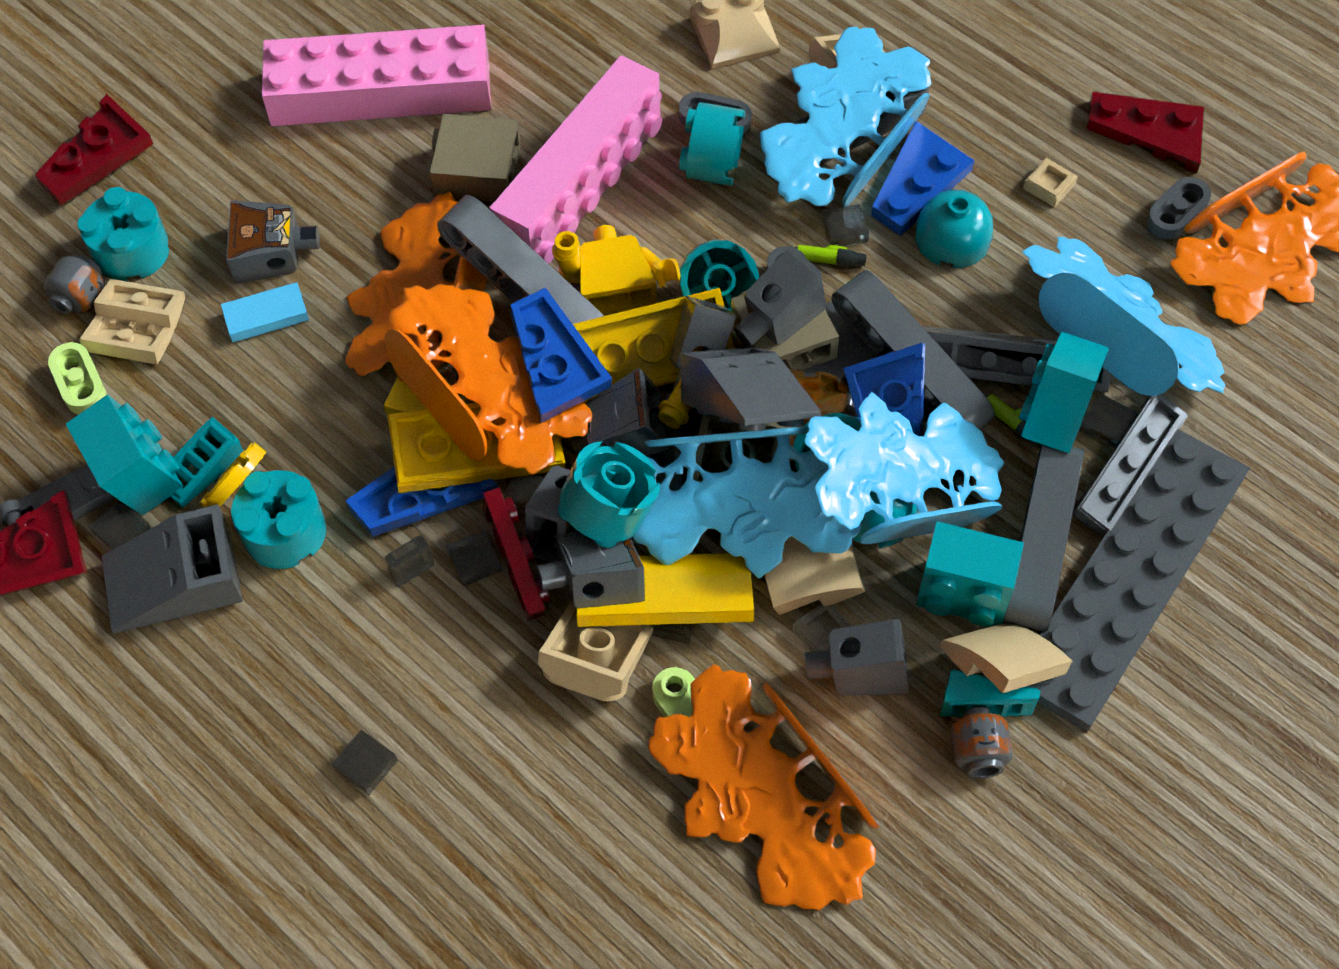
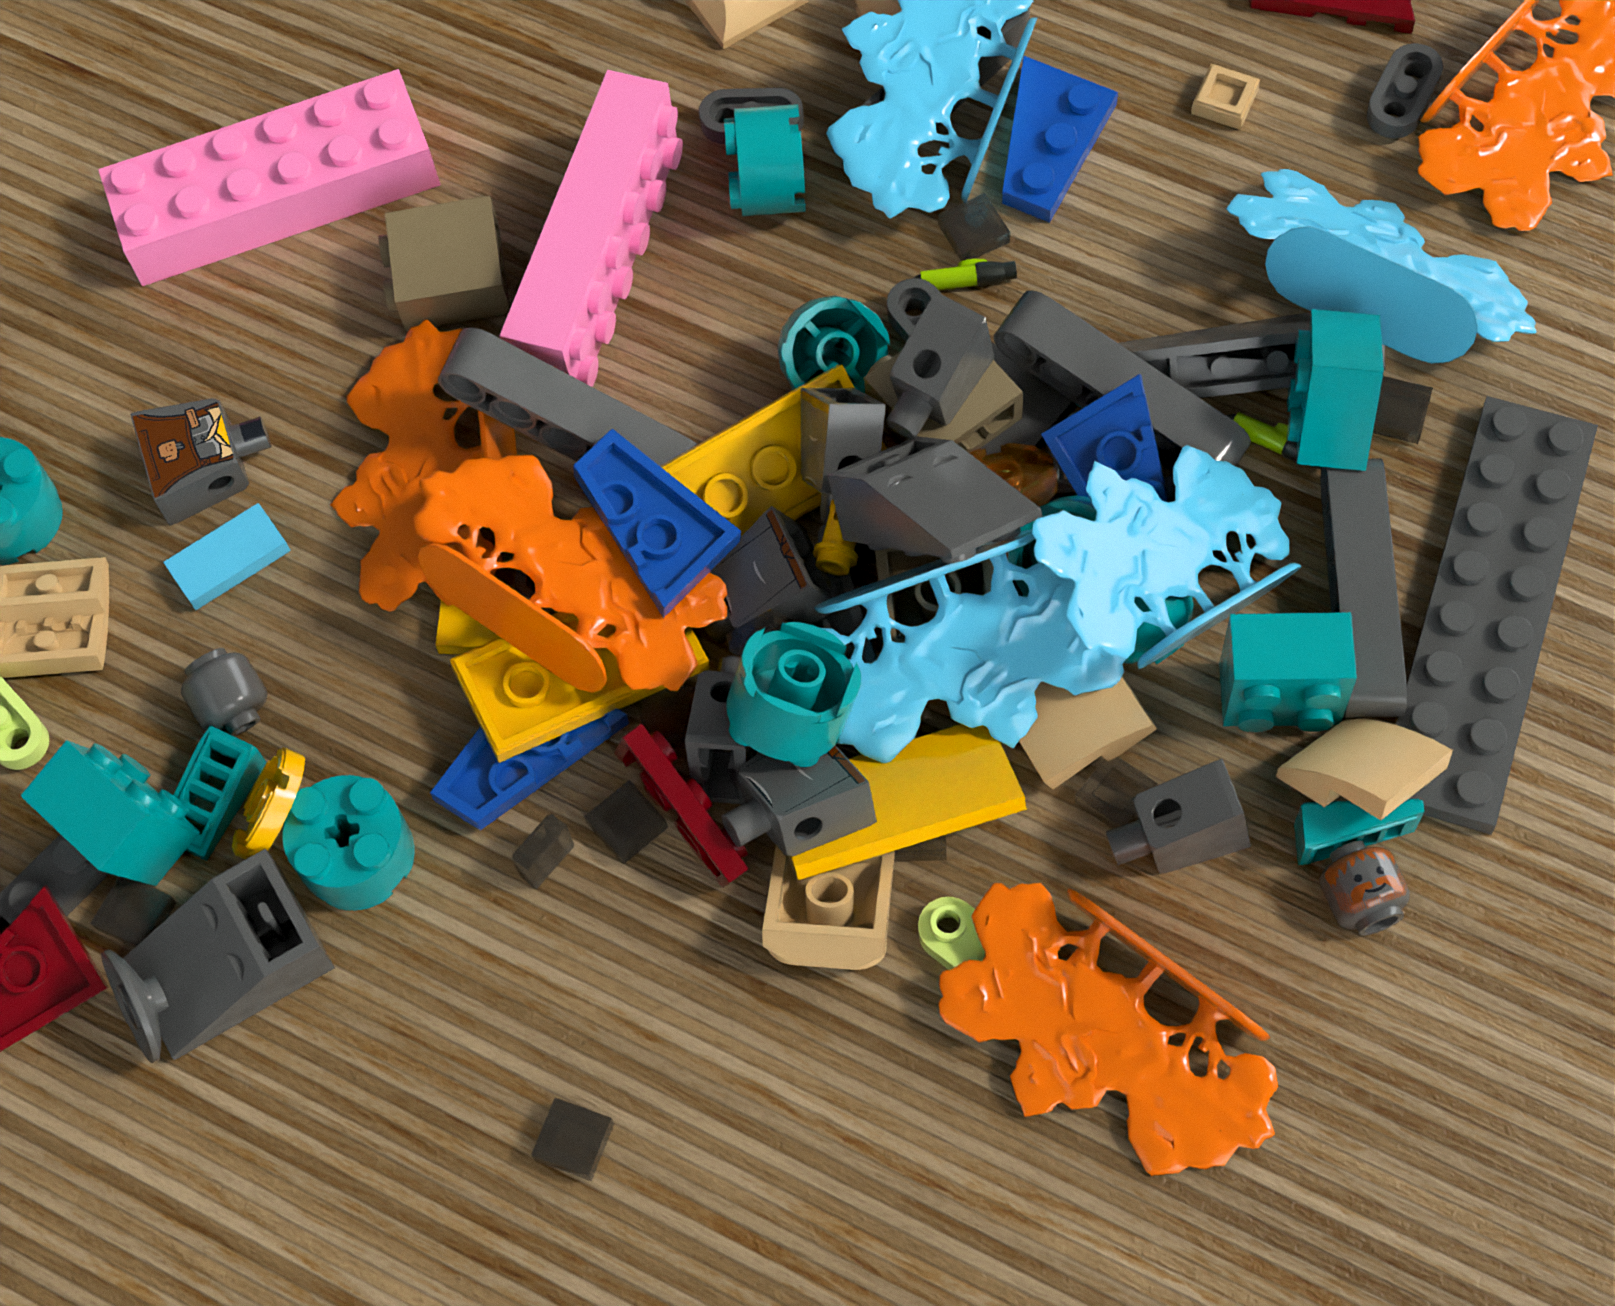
camera: 10 degrees left, 5 degrees up
yellow torso [552,225,681,315] -> none
teal cylinder [915,189,993,268] -> none
tile [1072,394,1188,538] -> none
none -> dark grey dish [101,949,169,1063]
none -> dark grey head [181,648,268,736]

